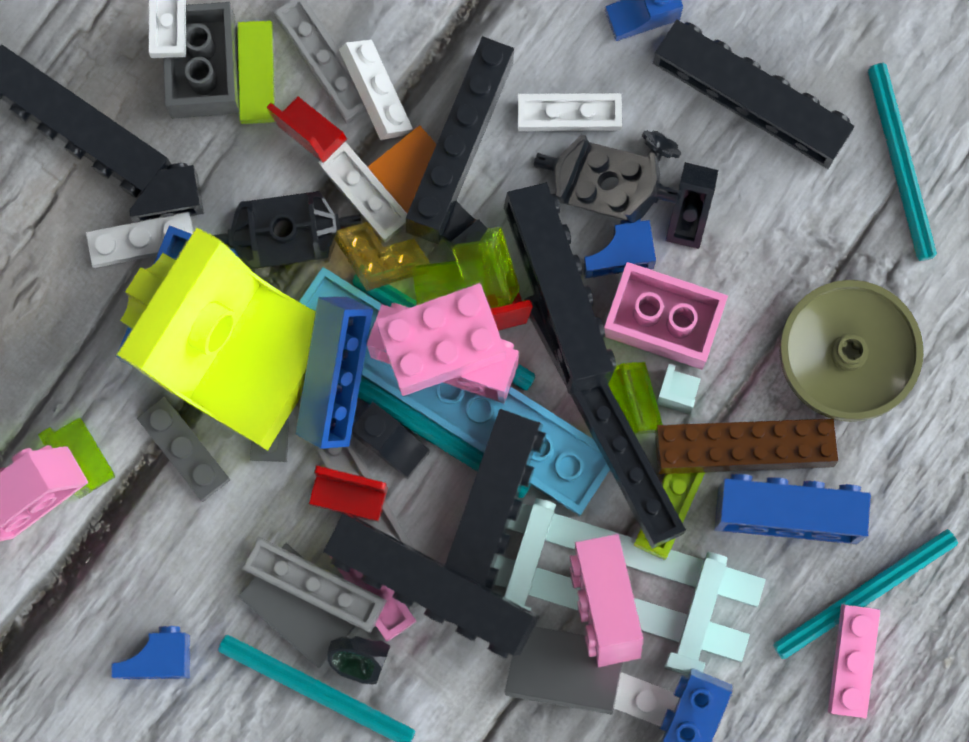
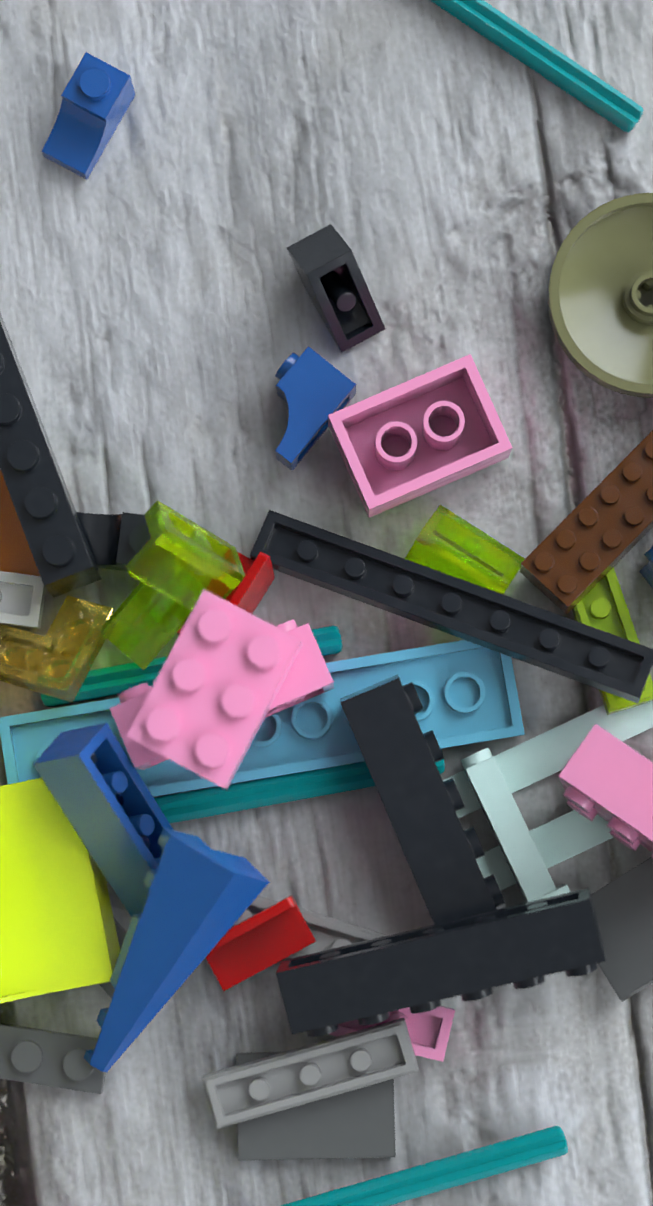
camera: 40 degrees left, 5 degrees up
black rock [327,636,390,685] -> none
black arch [352,402,430,479] -> none
black brick [503,182,616,394] -> none
white plate [518,93,622,131] -> none
black plate [534,135,682,223] -> none
black plant [642,130,681,162] -> none
black brick [653,19,855,170] -> none
light aqua panel [656,364,701,414] -> none
none -> blue wedge [84,828,270,1072]

